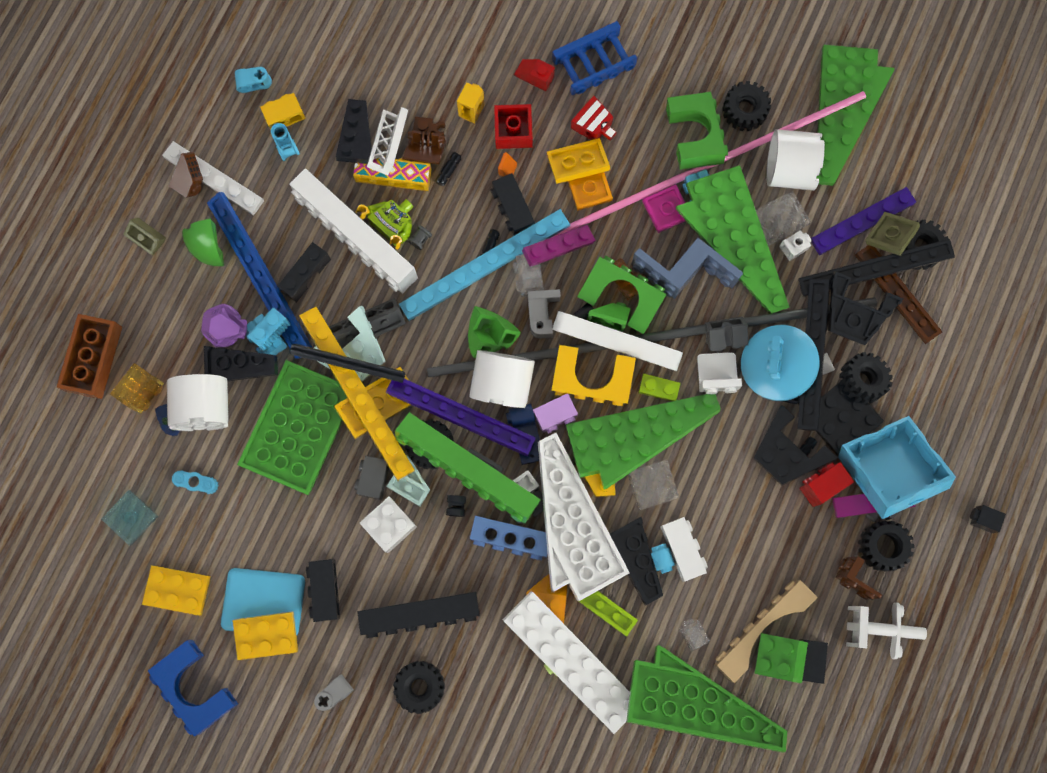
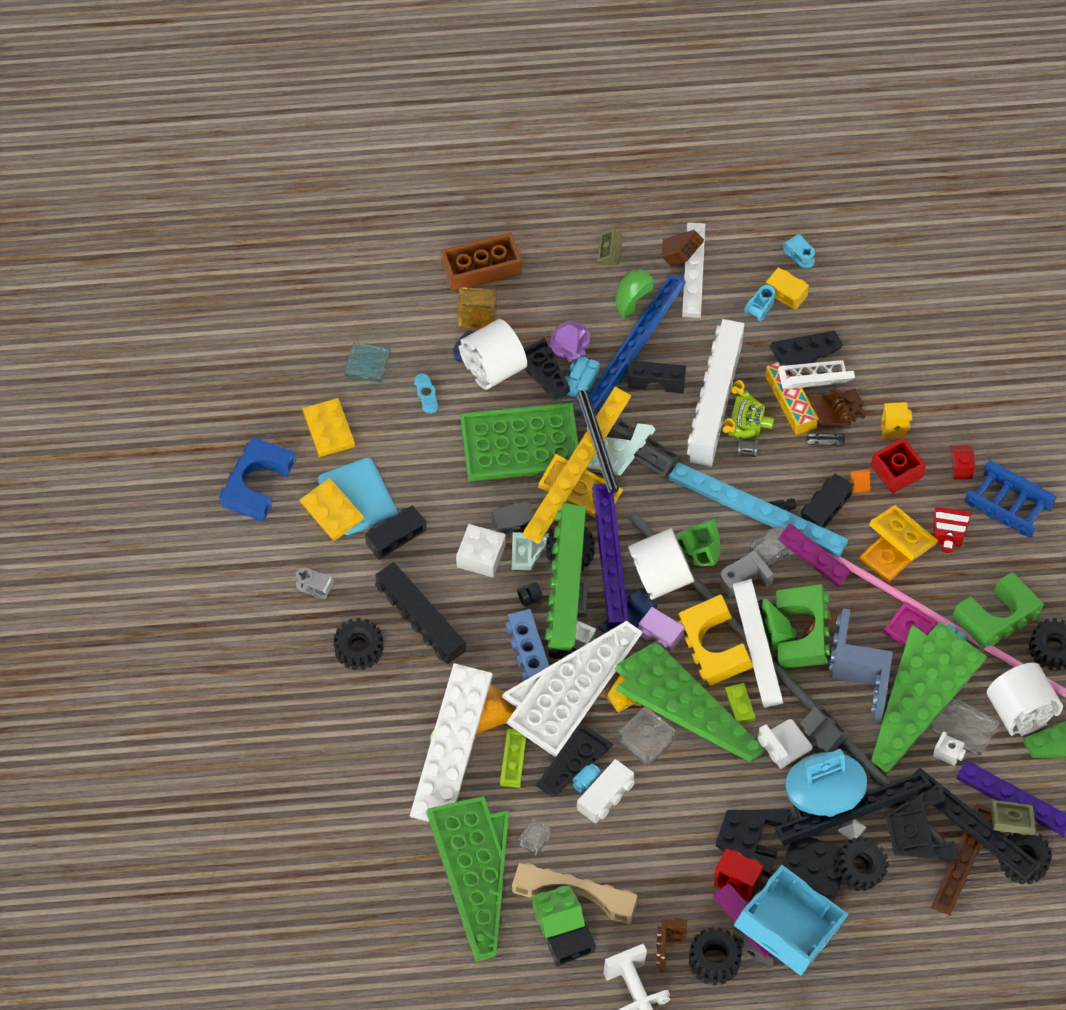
camera: 60 degrees right, 20 degrees down
medium azure brick [247,307,290,352] -> none

